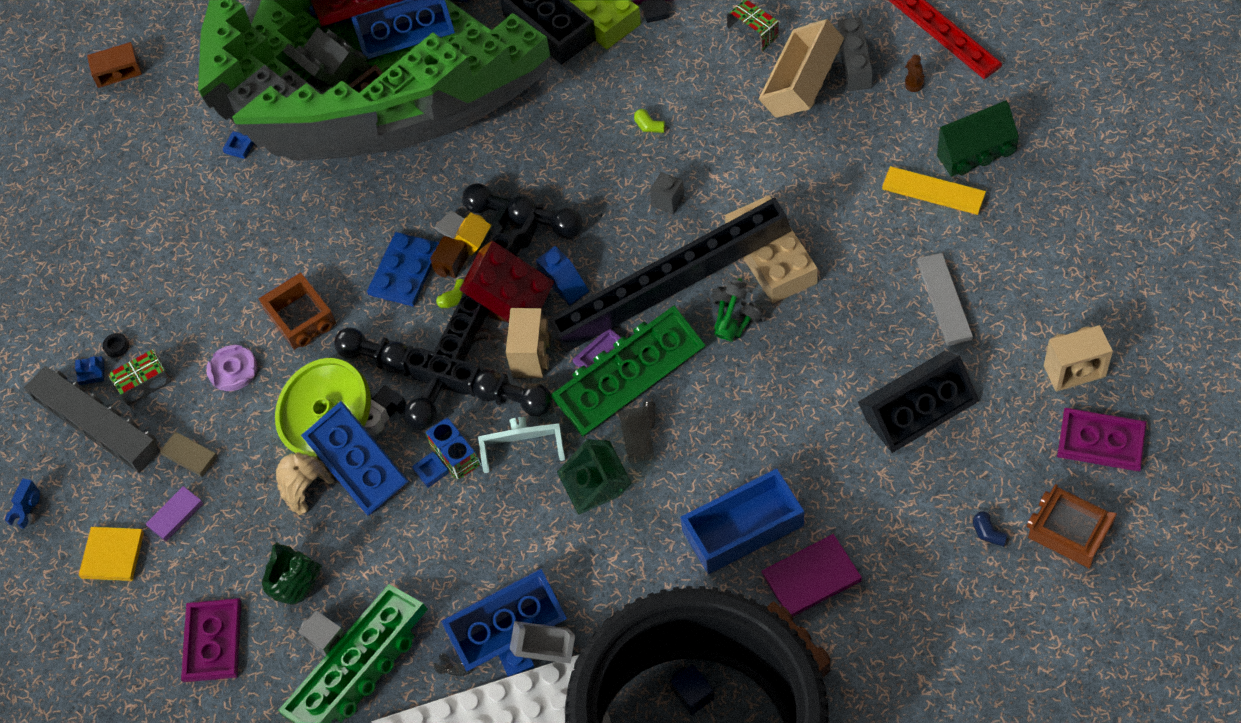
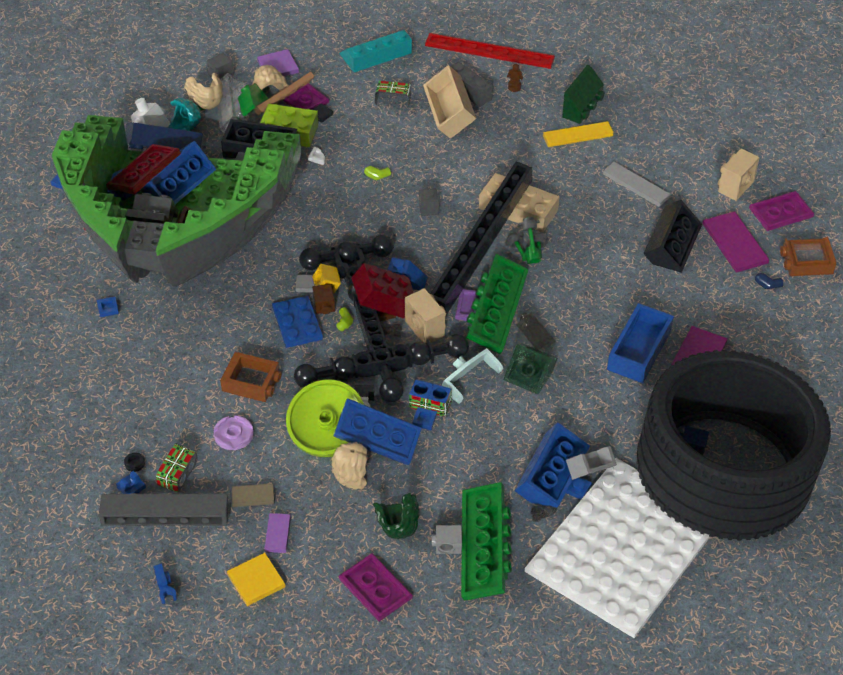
camera: 45 degrees left, 10 degrees down
none -> white tile [308,147,325,165]
none -> magenta tile [702,211,769,273]

